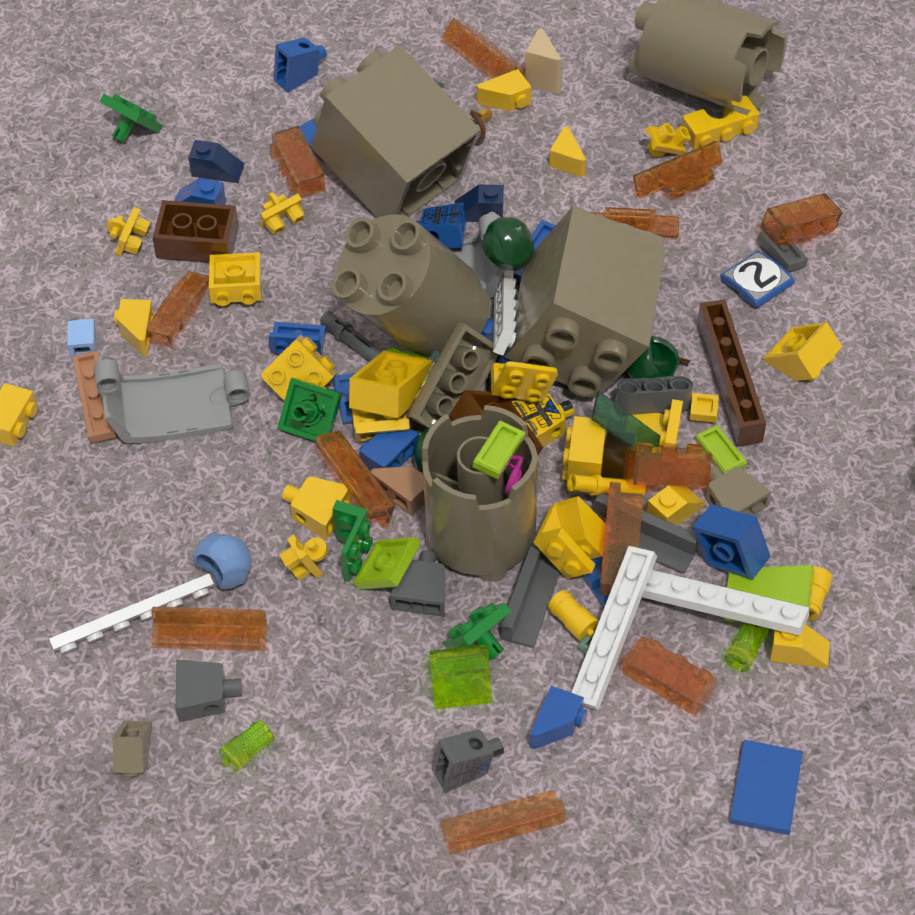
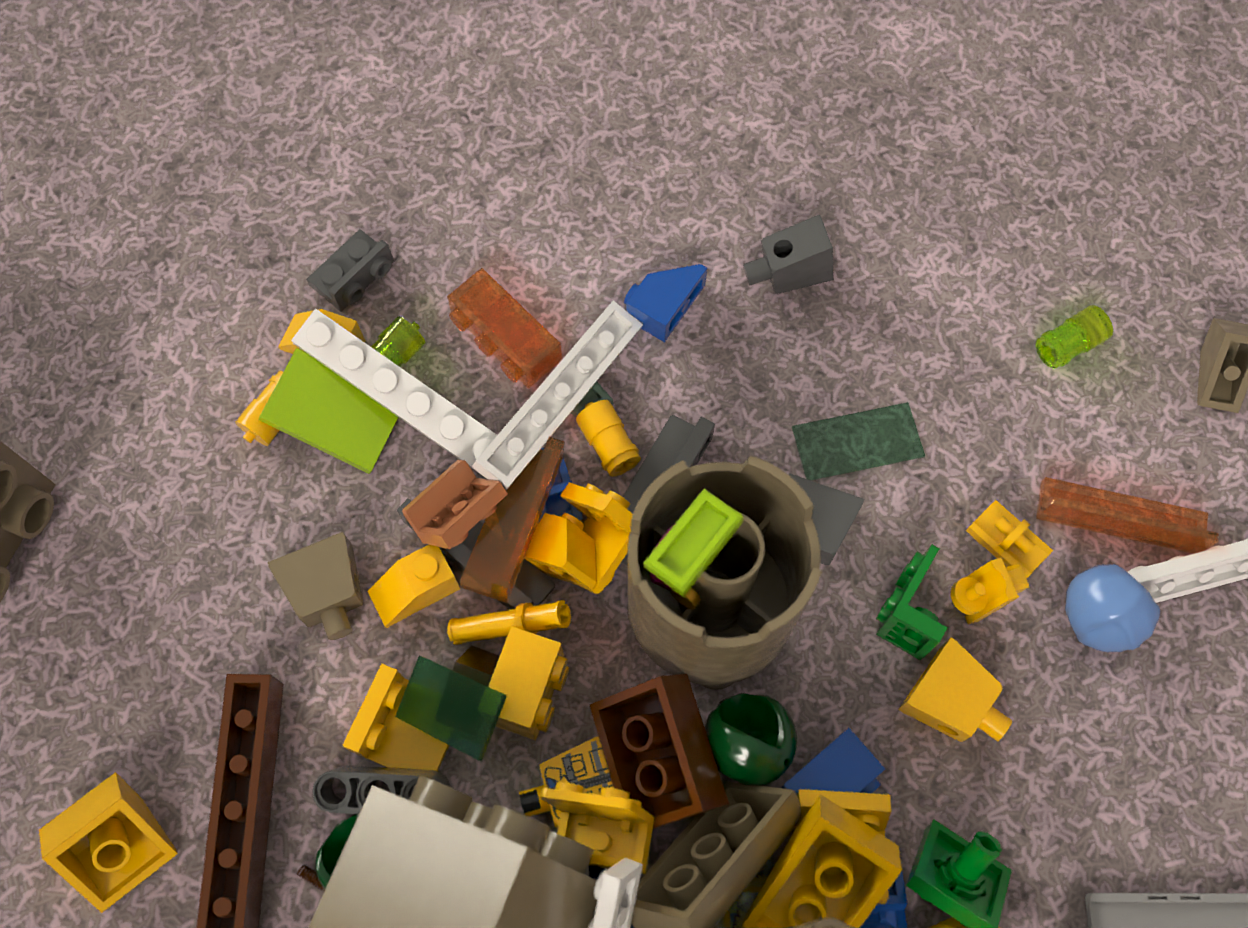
camera: 170 degrees left, 15 degrees up
dark grey torso [176,660,242,722] -> none
clear orange panel [315,430,395,528] -> none
lime tile [353,537,421,589] -> none
medium nougat slope [370,466,424,516] -> none
clear neon green bracket [429,645,493,709] -> none
clear orange panel [440,790,566,855] -> none
green plate [443,602,511,660] -> none
clear orange brick [623,443,712,486] -> none
yellow plate [690,393,719,423] -> none
blue brick [693,504,771,580] -> none
lime tile [695,424,747,474] -> none
blue tile [729,740,803,835] -> none
none -> dark grey bracket [306,229,394,312]
none -> nougat bracket [402,460,508,549]
none -> clear green piece [792,402,925,481]
none -> yellow hips [966,500,1054,579]

